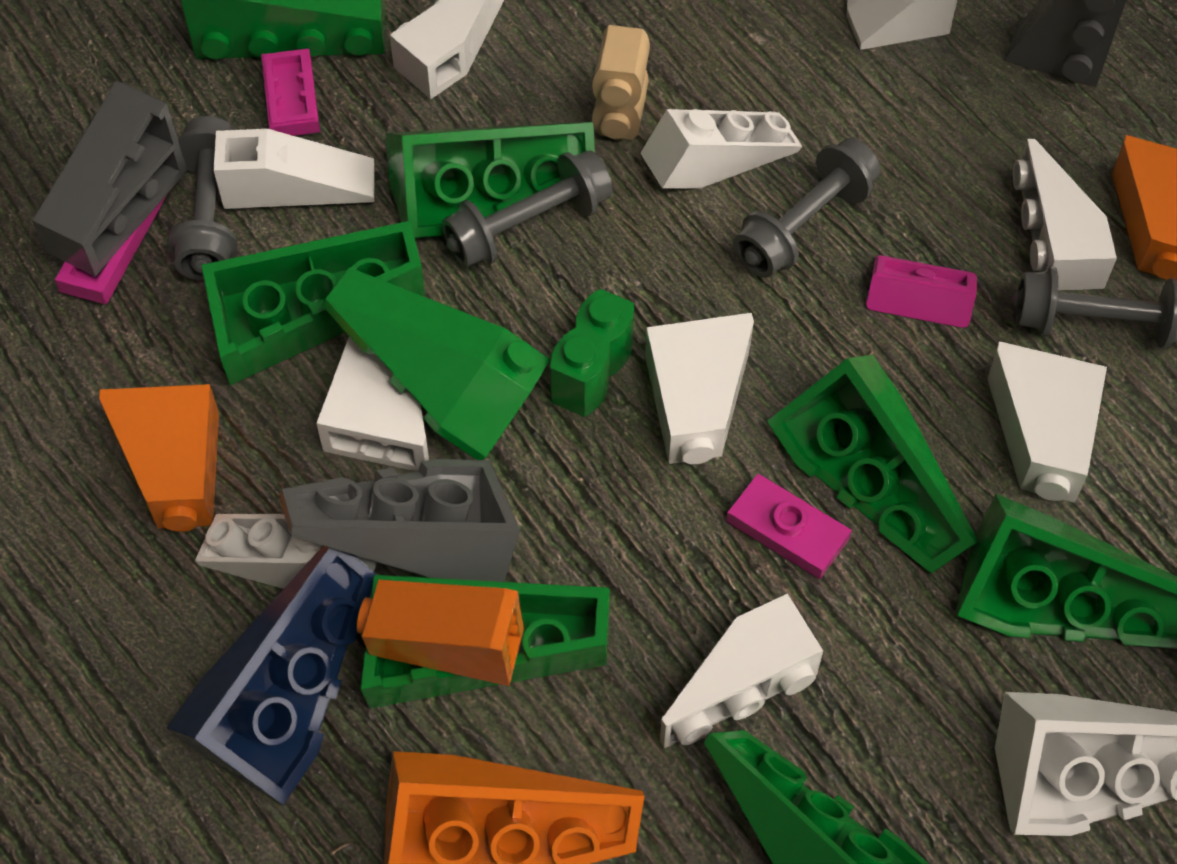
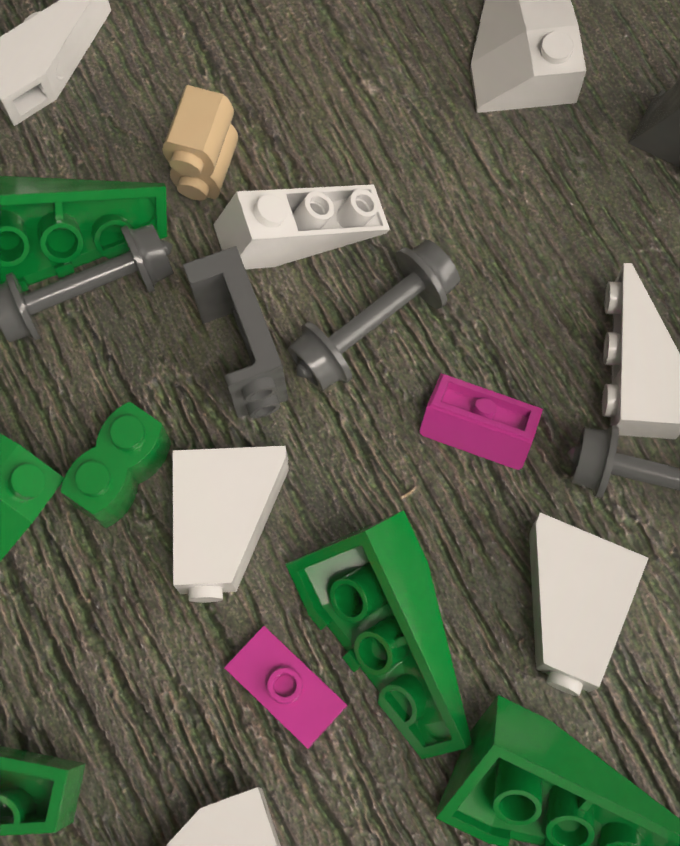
camera: 10 degrees right, 15 degrees up
none -> dark grey panel [183,246,288,418]

